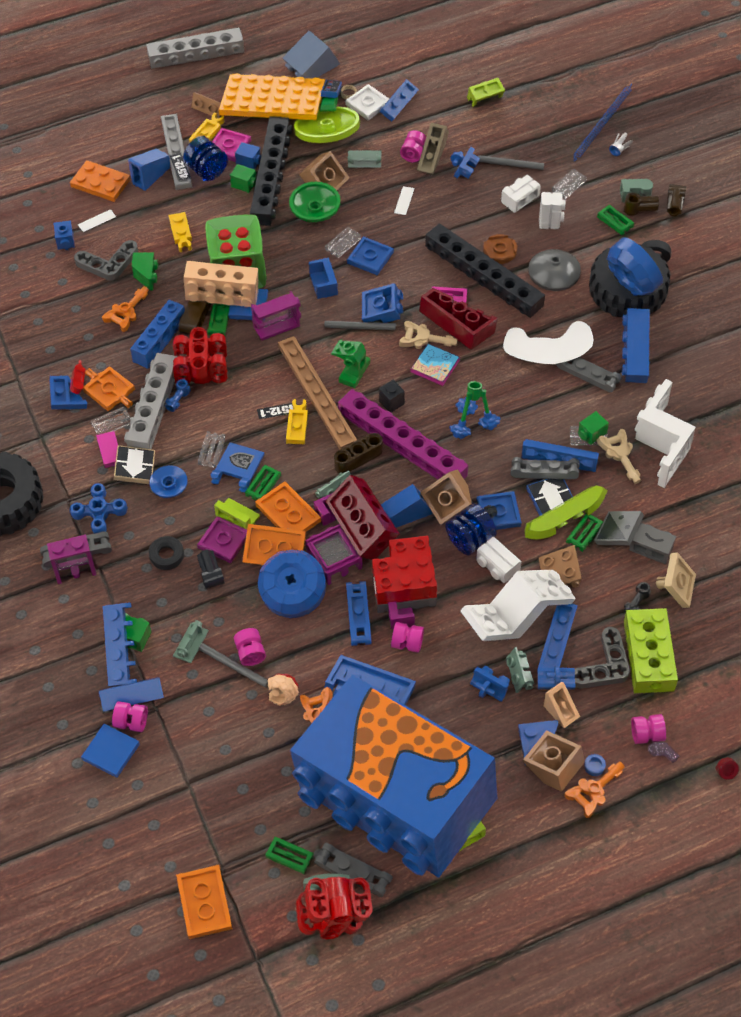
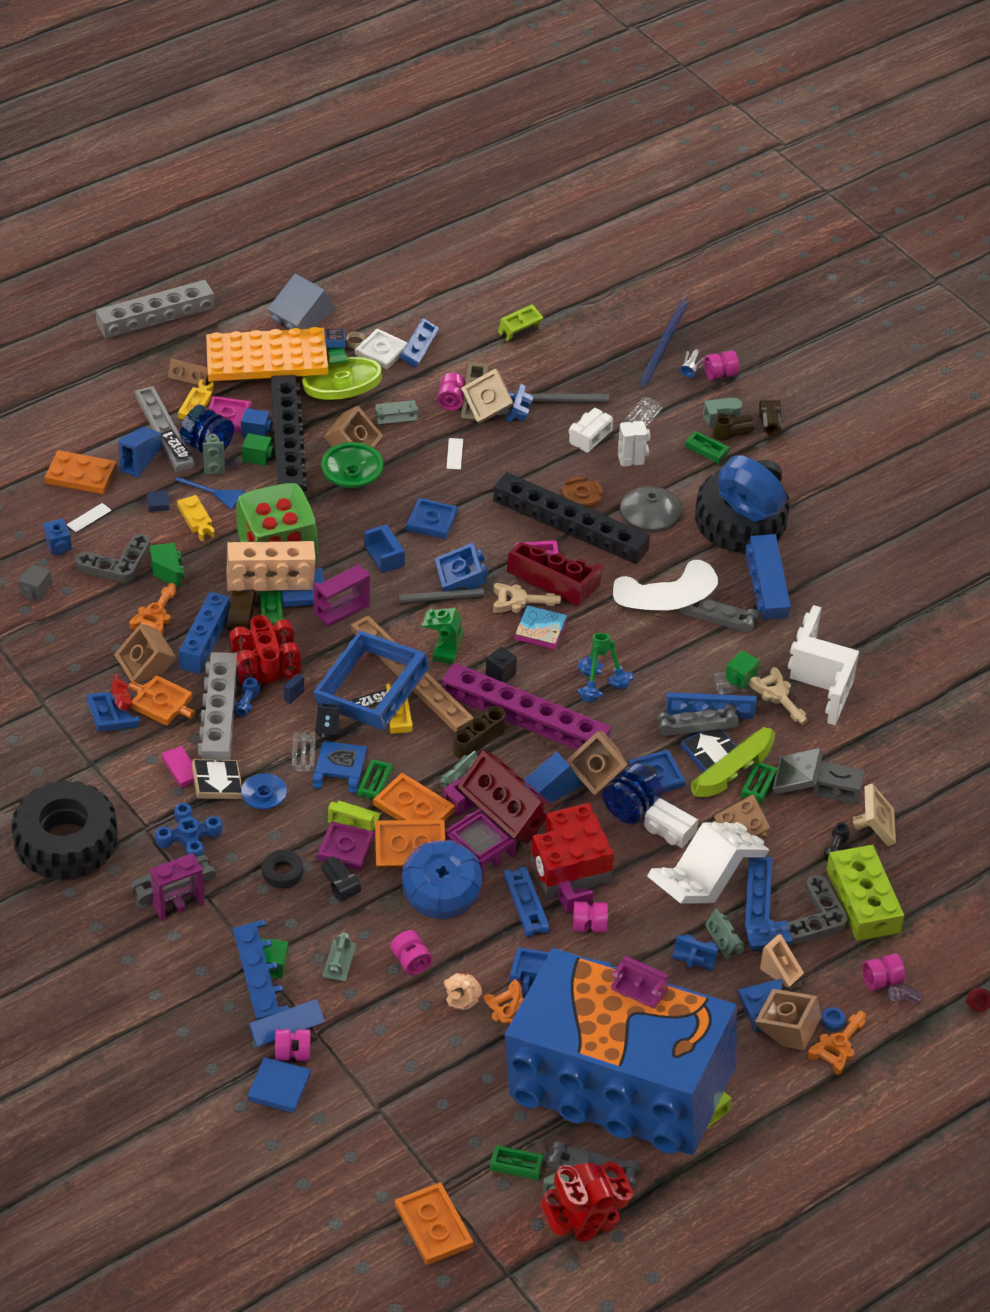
camera: 15 degrees left, 10 degrees down
clear tile [90,406,131,435] -> none
dark grey bar [199,643,268,688] -> none
clear tile [325,227,361,258] -> none
none -> dark grey brick [18,564,52,602]
none -> medium nougat slope [114,623,177,683]
none -> dark blue tile [147,491,170,512]
none -> blue piece [176,477,245,510]
none -> sand green hinge [203,434,225,474]
none -> dark blue tile [284,674,304,704]
none -> blue window [313,631,429,730]
none -> black brick [315,703,340,738]
none -> tan tile [461,368,514,424]
none -> magenta hinge [611,956,668,1009]
none -> dark pink wheel [704,350,739,380]

